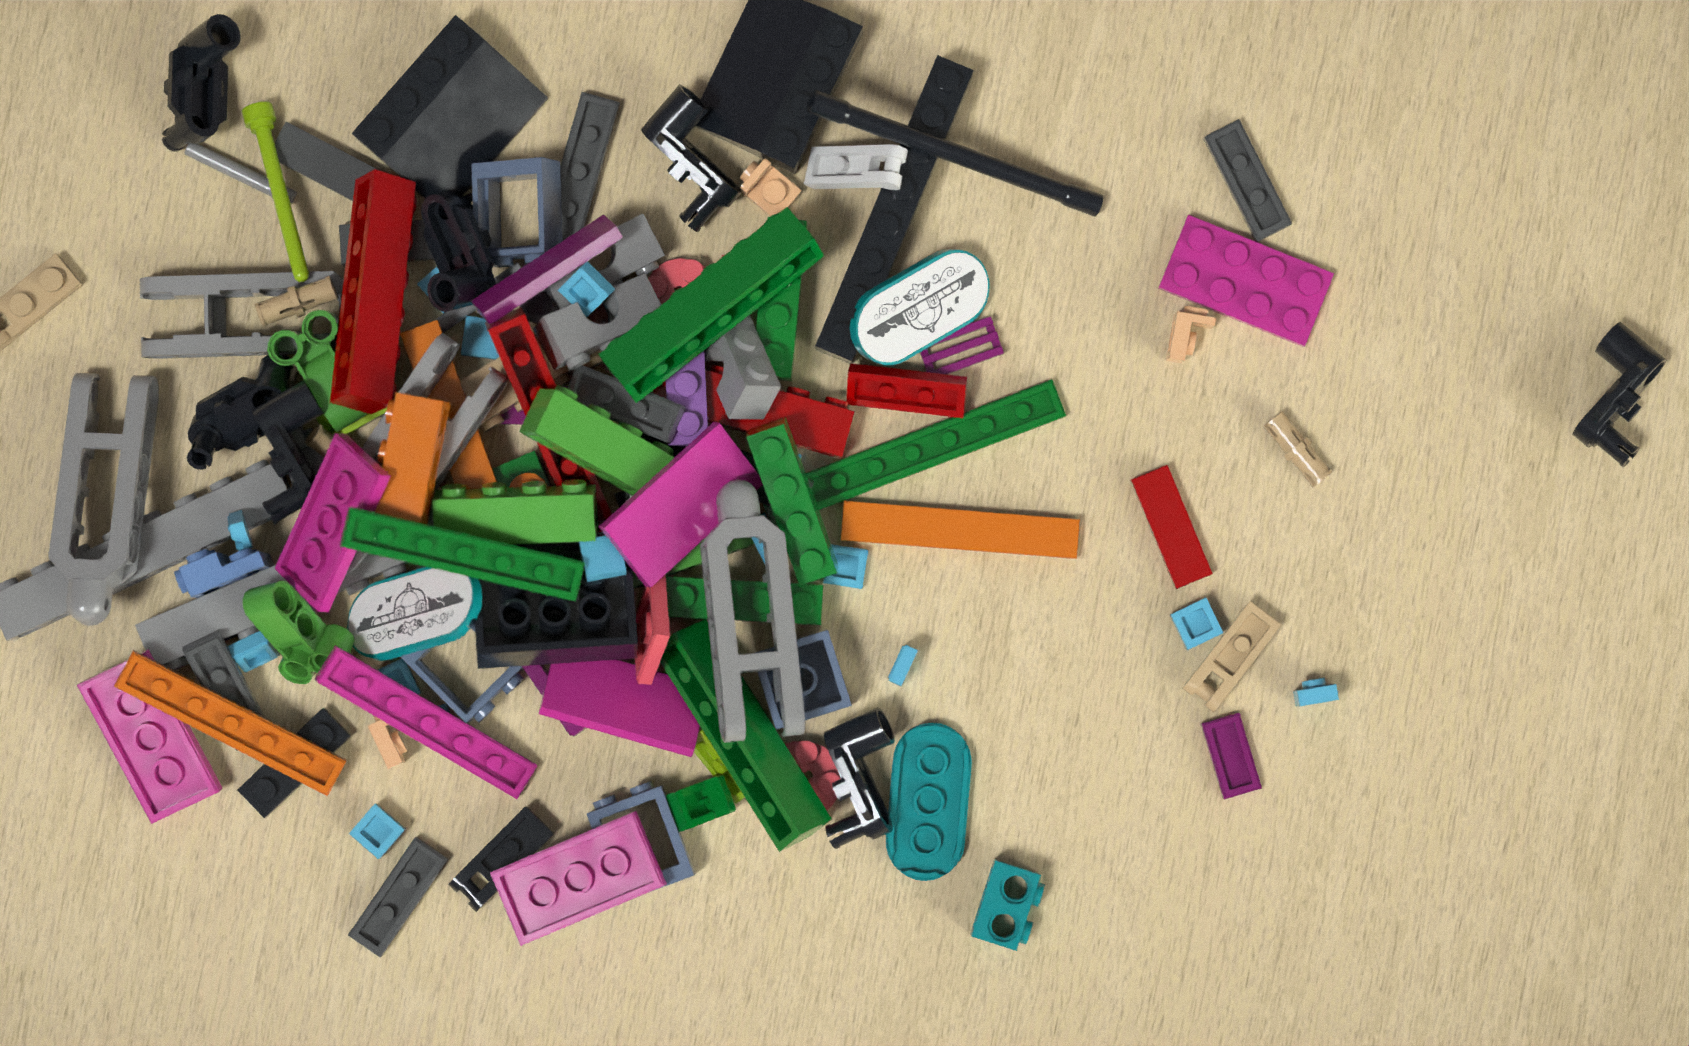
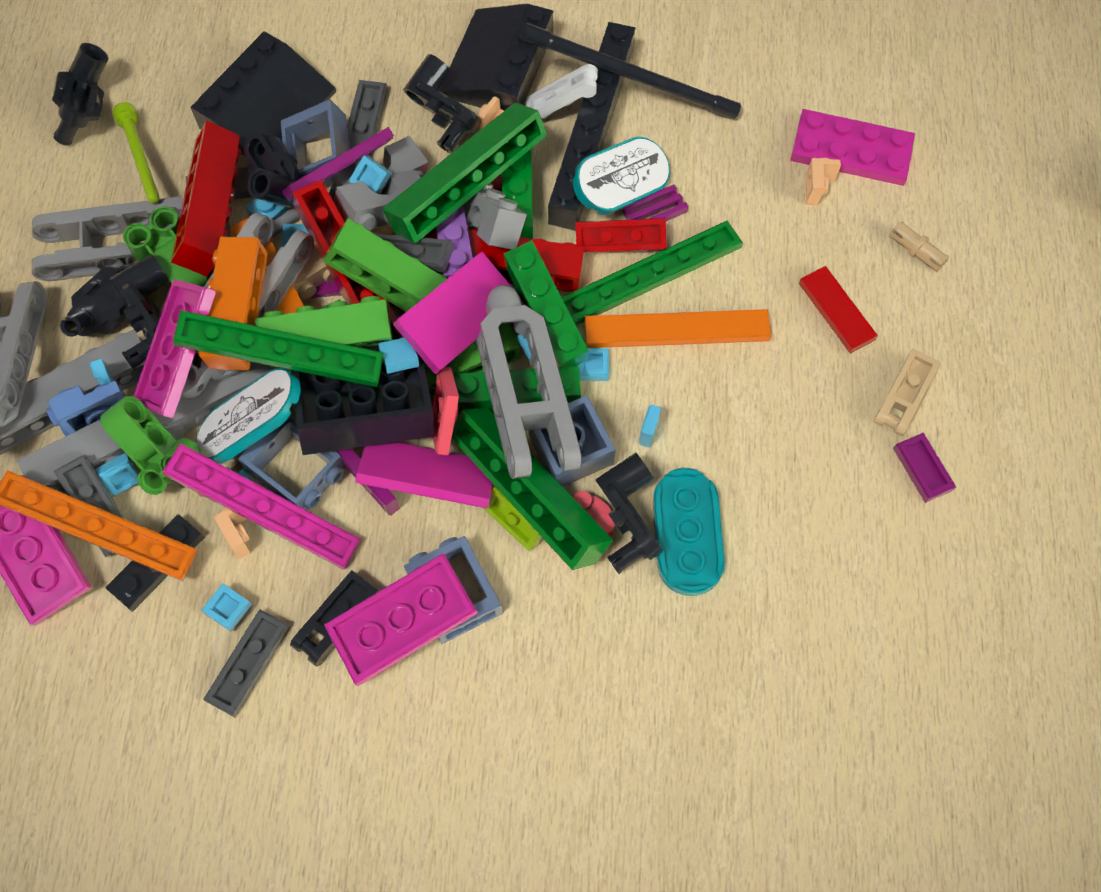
camera: 10 degrees left, 20 degrees down
light grey bar [184,142,297,205] -> none
tan pin [254,276,338,327] -> none
dark grey tile [275,122,378,201] -> none
green bracket [665,774,736,832] -> none
teal brick [970,859,1045,951] -> none
medium azure plate [1170,598,1223,650] -> none
dark grey tile [1203,119,1292,242] -> none
medium azure plate [1293,678,1339,706] -> none

